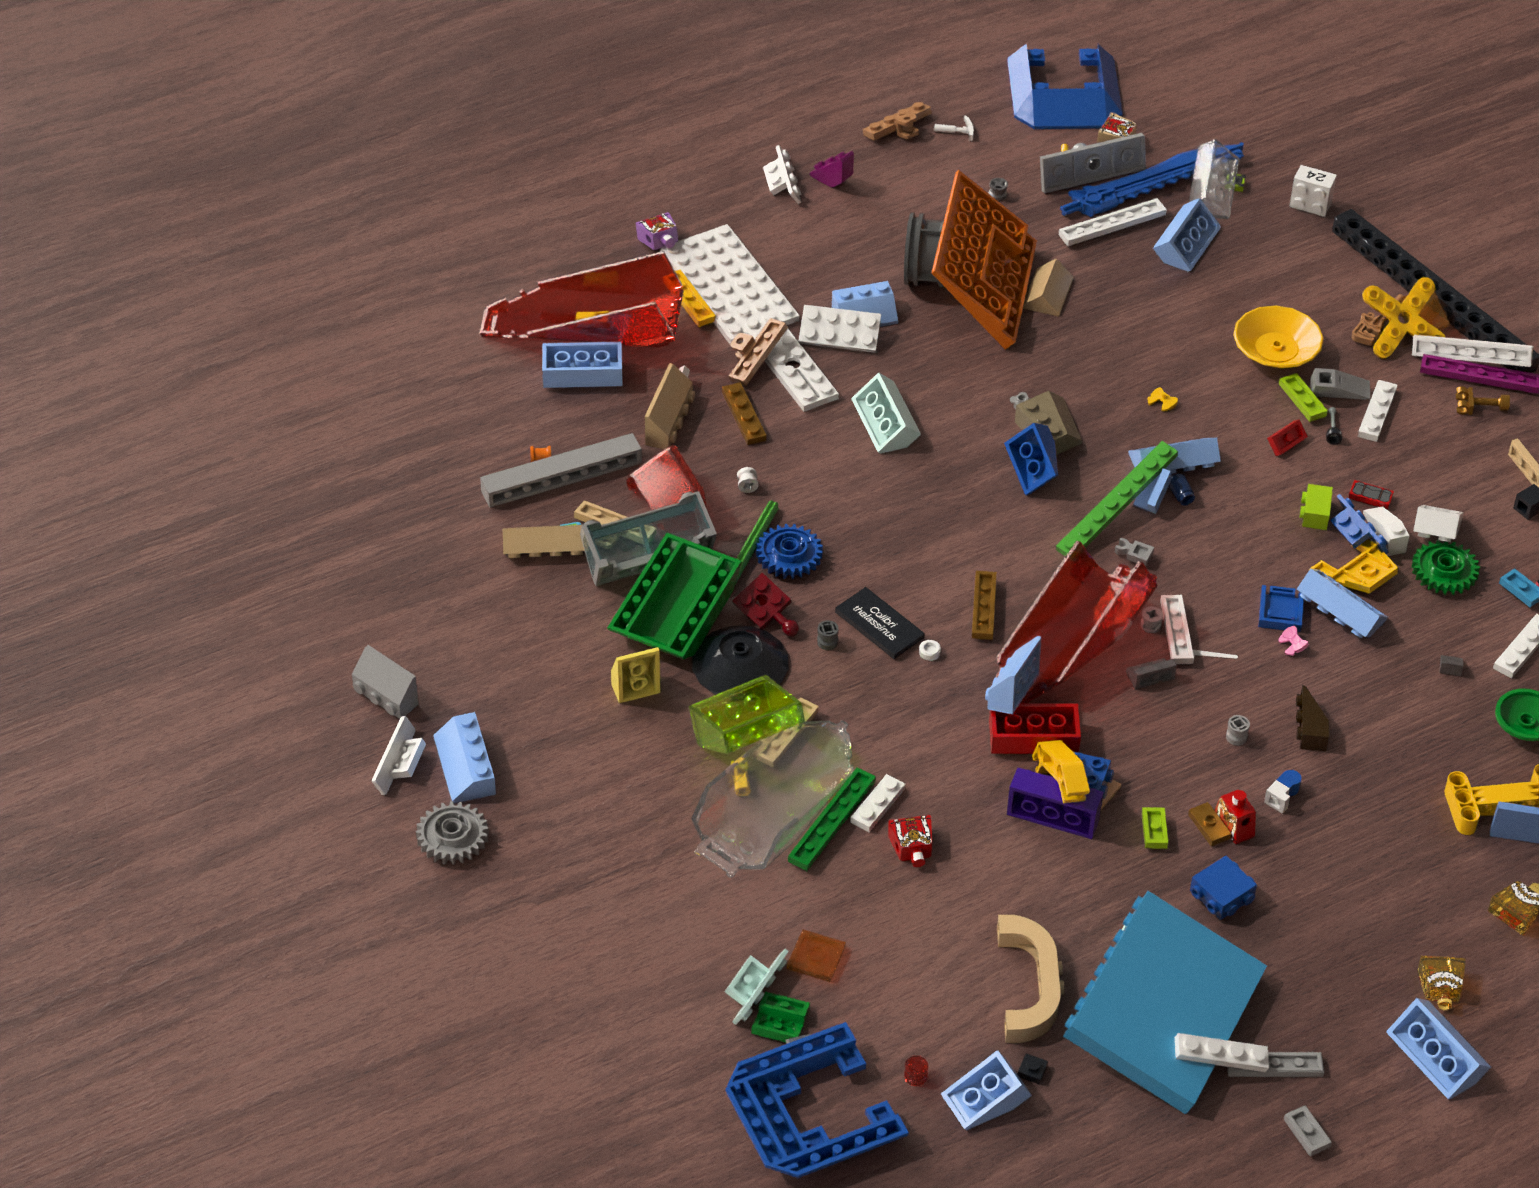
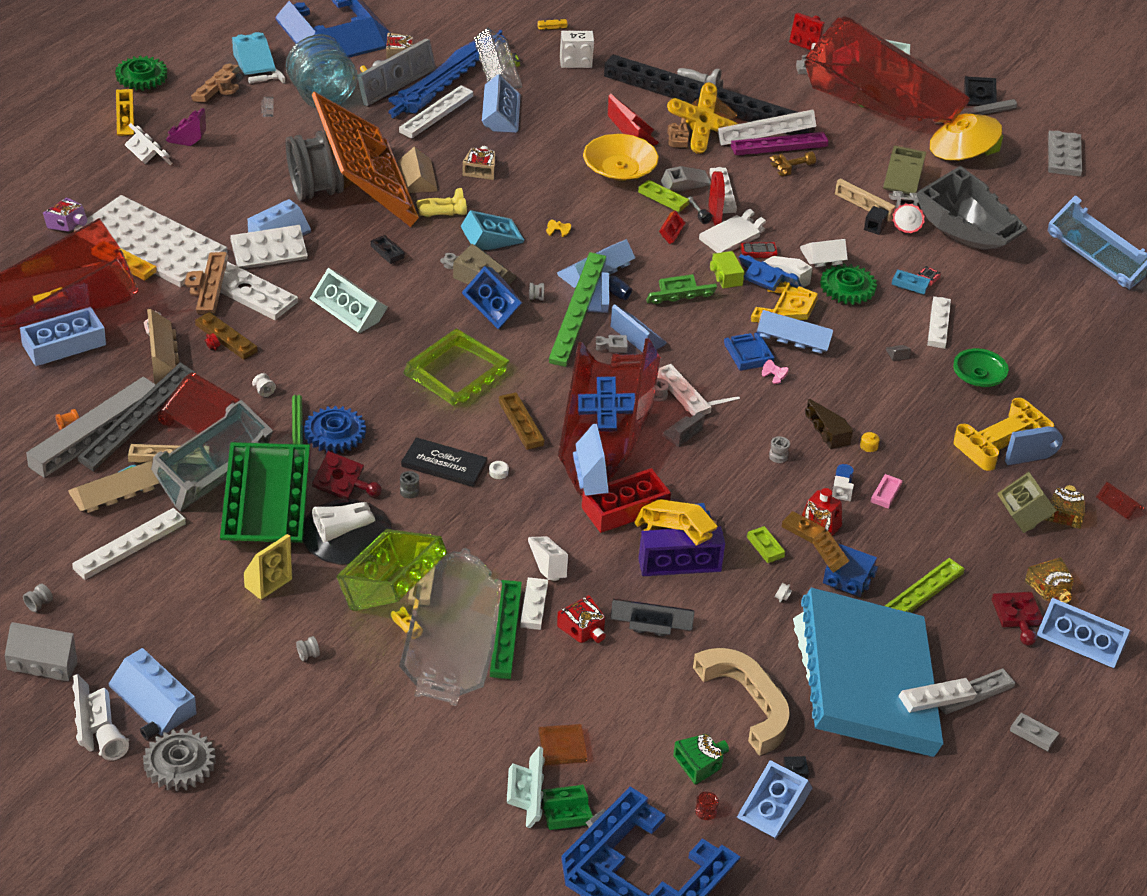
camera: 30 degrees left, 5 degrees down
none -> light grey wheel [23,583,53,612]
none -> white plate [72,508,186,580]
none -> dark grey plate [78,362,195,471]
none -> white piece [96,724,129,761]
none -> green gear [115,56,168,91]
none -> yellow slope [116,89,134,136]
none -> black piece [140,721,159,740]
none -> red plate [205,333,221,351]
none -> medium azure slope [232,32,276,75]
none -> clear piece [261,97,274,117]
none -> clear light blue wheel [286,34,358,108]
none -> light grey wheel [296,636,320,661]
none -> white piece [312,502,375,543]
none -> black plate [370,235,405,264]
none -> clear neon green windscreen [403,328,510,406]
none -> light yellow piece [416,188,467,217]
none -> medium azure slope [461,210,524,250]
none -> torso [463,146,495,180]
none -> white slope [528,536,568,581]
none -> light grey wheel [529,283,544,301]
none -> yellow axle [538,19,568,30]
none -> blue plate [578,377,635,431]
none -> red slope [608,93,659,146]
none -> black bracket [610,599,695,636]
none -> medium blue slope [611,304,667,355]
none -> bright green bracket [646,274,717,304]
none -> green torso [673,734,729,785]
none -> light grey piece [677,68,724,88]
none -> white tile [699,209,766,253]
none -> red tile [708,171,725,226]
none -> white plate [775,583,792,602]
none -> pearl gold plate [812,531,849,573]
none -> yellow piece [860,432,880,452]
none -> bright pink tile [871,474,903,509]
none -> lime tile [885,558,965,613]
none -> dark red plate [992,592,1043,646]
none -> olive slope [997,472,1056,533]

